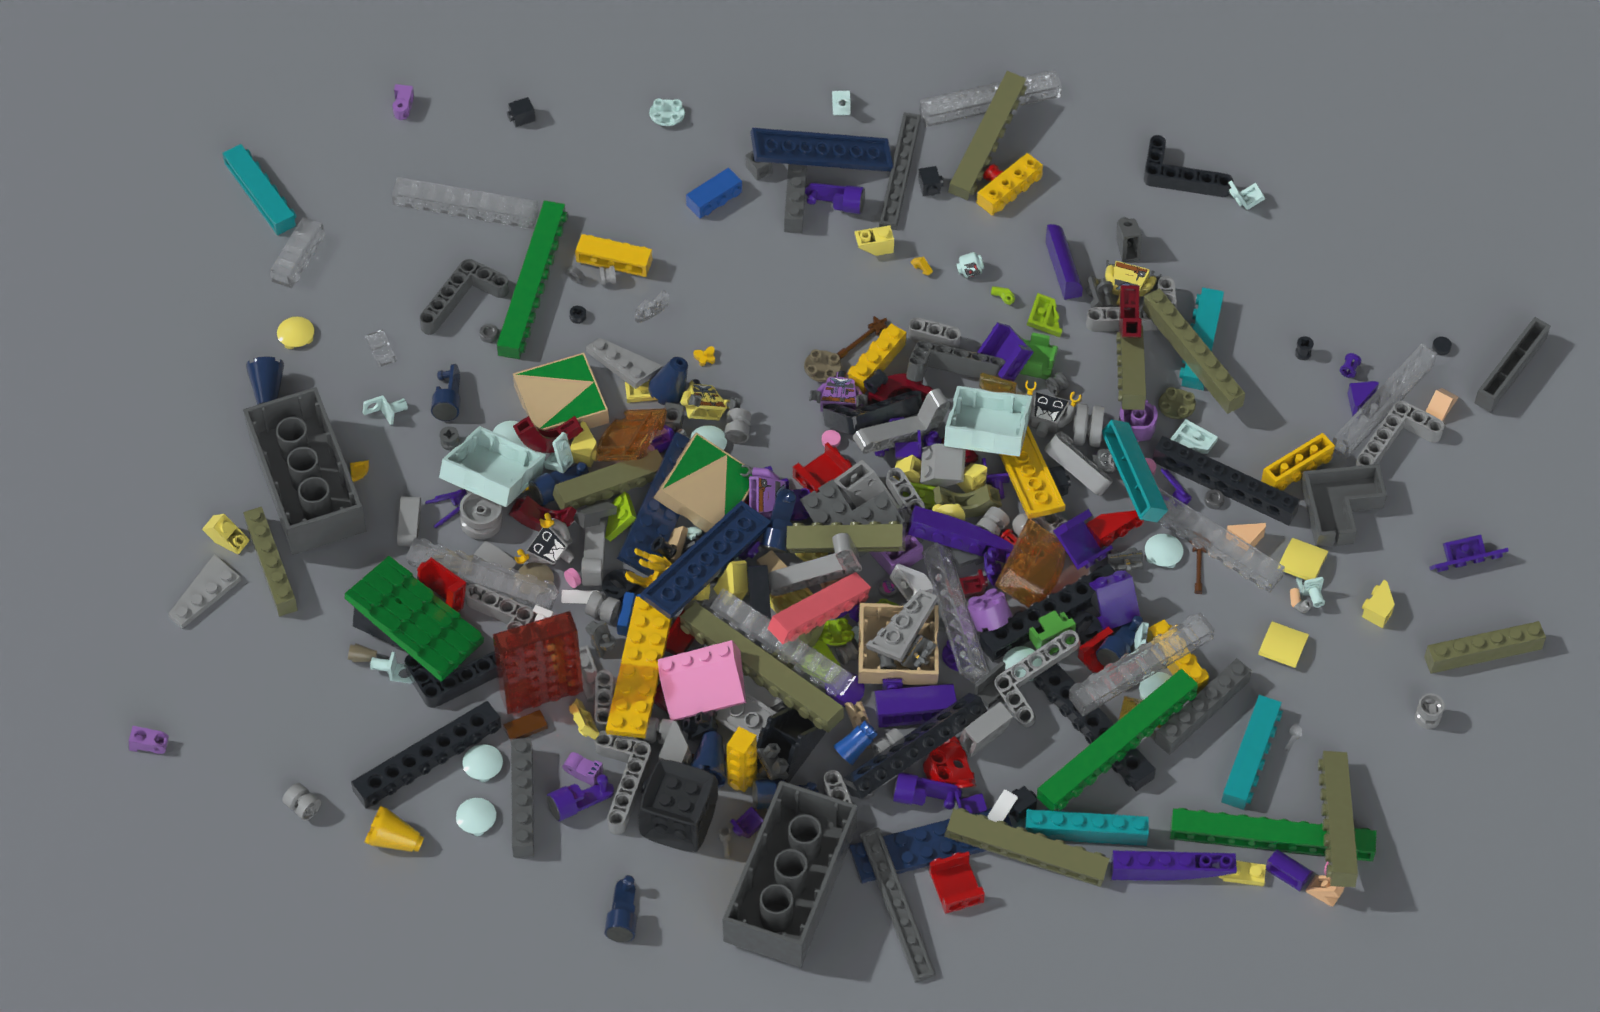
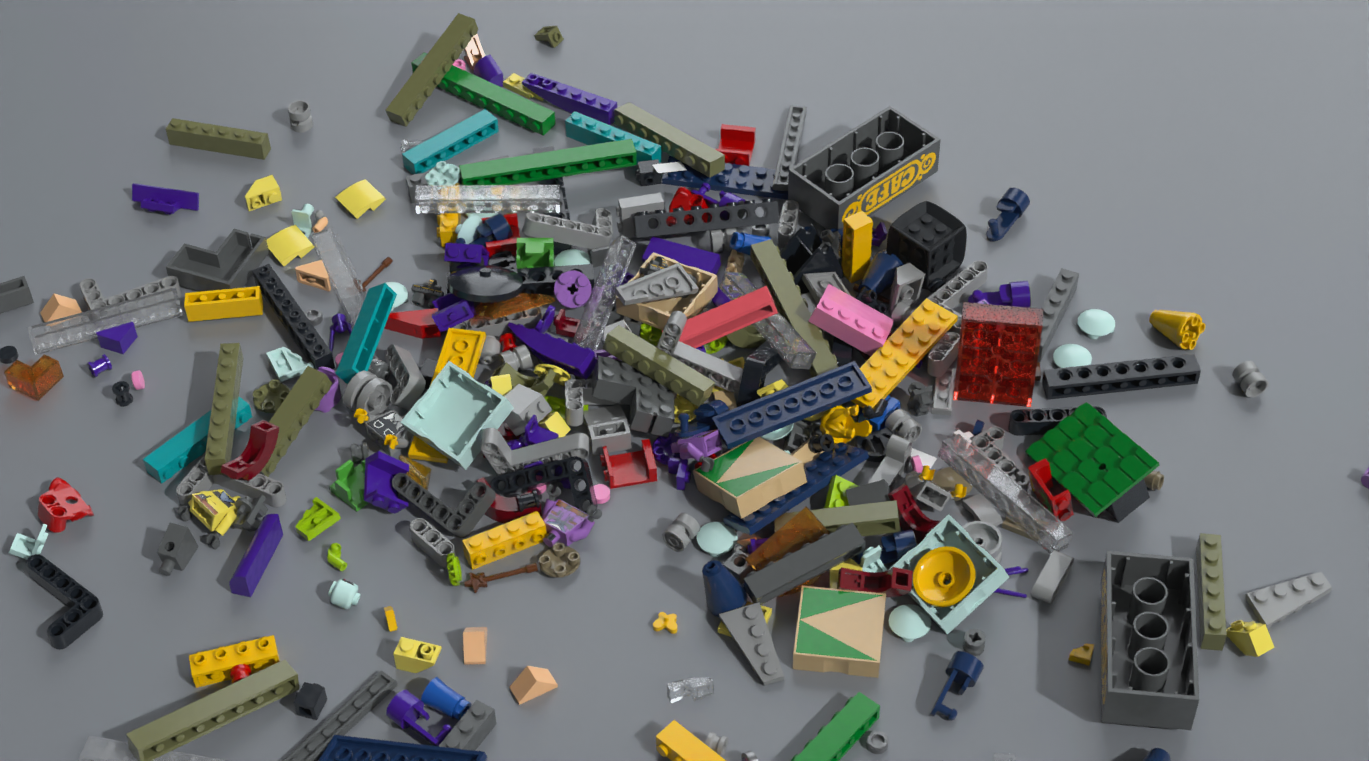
camera: 150 degrees left, 10 degrees down
light aqua bracket [363,395,408,425] -> none
black bush [570,305,586,324] -> none
torso [680,379,741,420] -> none
dark purple bracket [954,791,987,814] -> none
none -> clear orange brick [4,354,64,401]
none -> red piece [37,477,94,533]
none -> bright pink tile [131,370,145,390]
none -> blue plant [421,677,471,720]
none -> light aqua dish [425,161,461,190]
none -> lime gear [446,553,462,586]
none -> black dish [448,265,523,303]
none -> light nougat slope [463,627,487,665]
none -> light nougat slope [510,666,558,705]
none -> olive bracket [534,26,563,48]
none -> dark grey brick [744,522,866,605]
none -> black arm [862,399,888,419]
none -> yellow dish [913,546,976,607]

